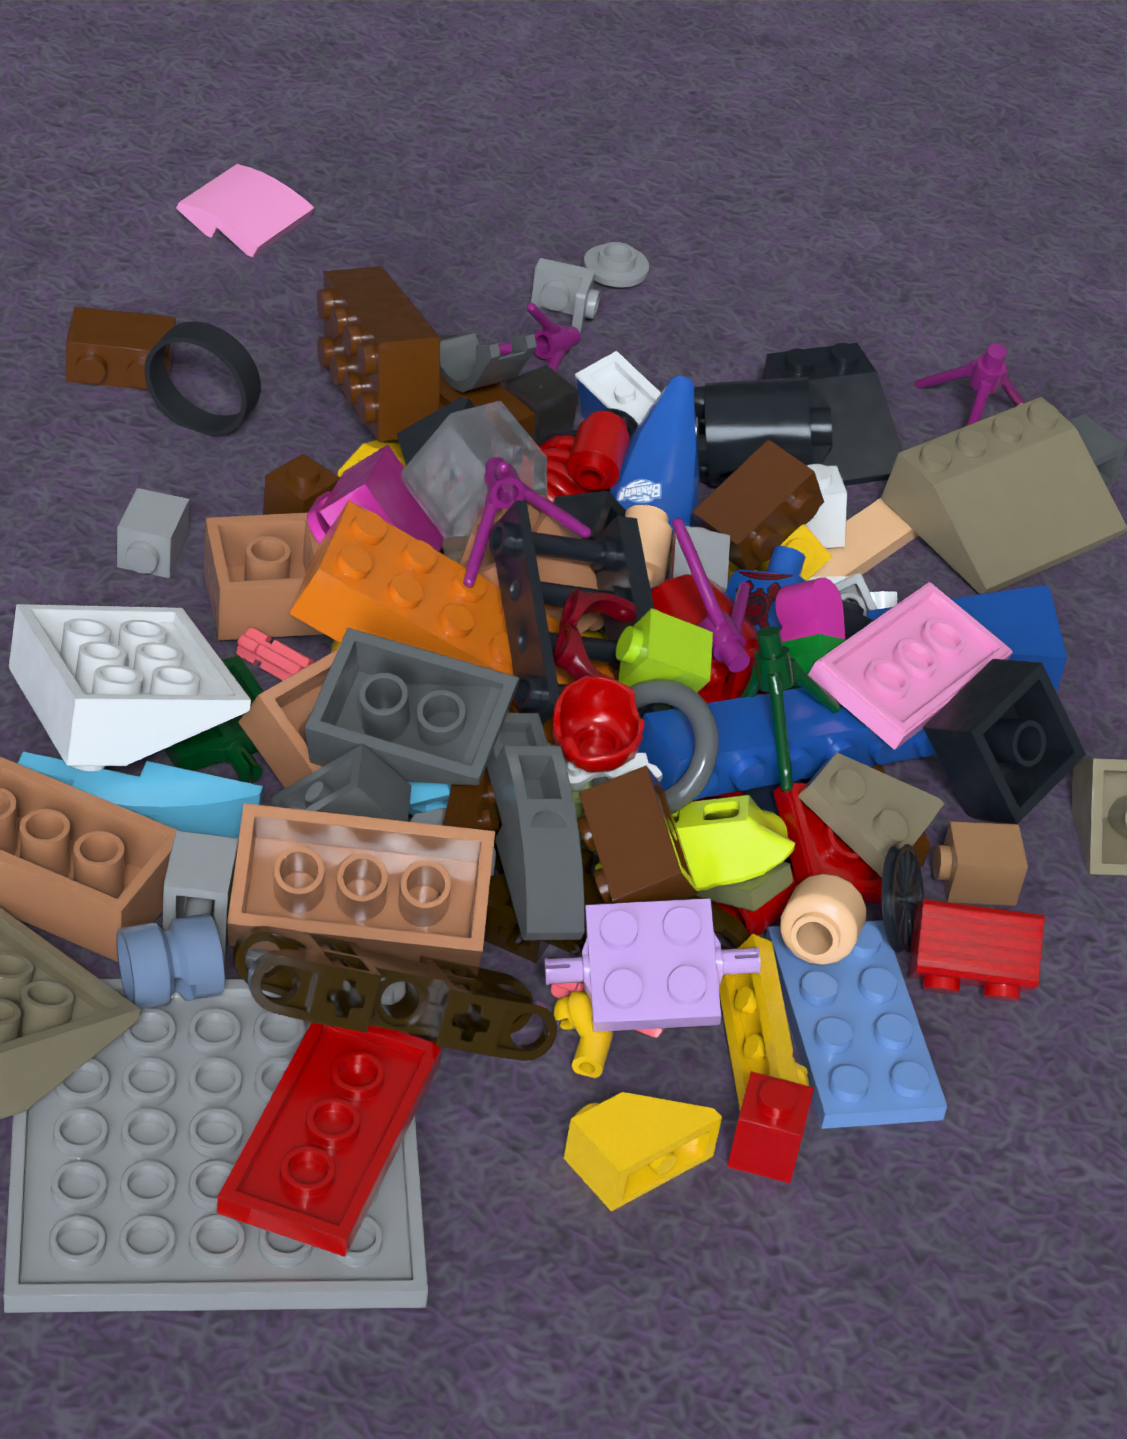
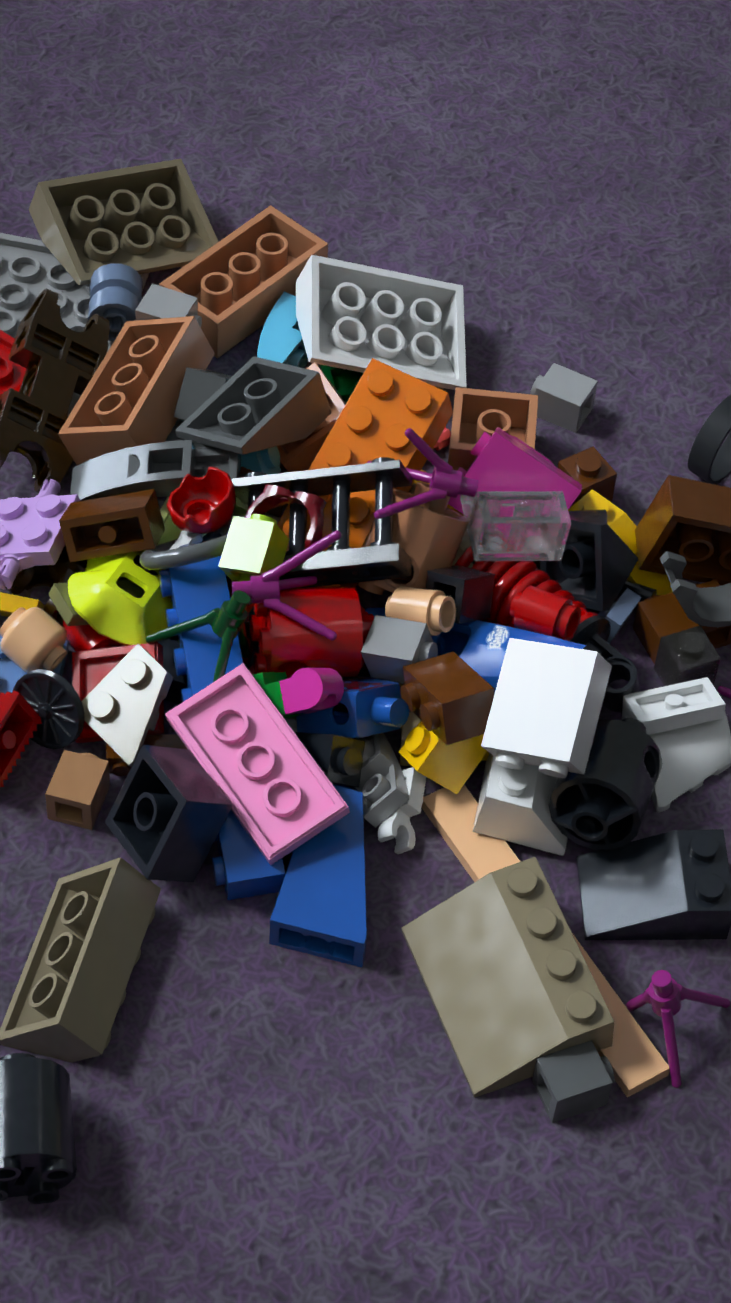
camera: 110 degrees right, 10 degrees up
none -> white brick [481,638,612,778]

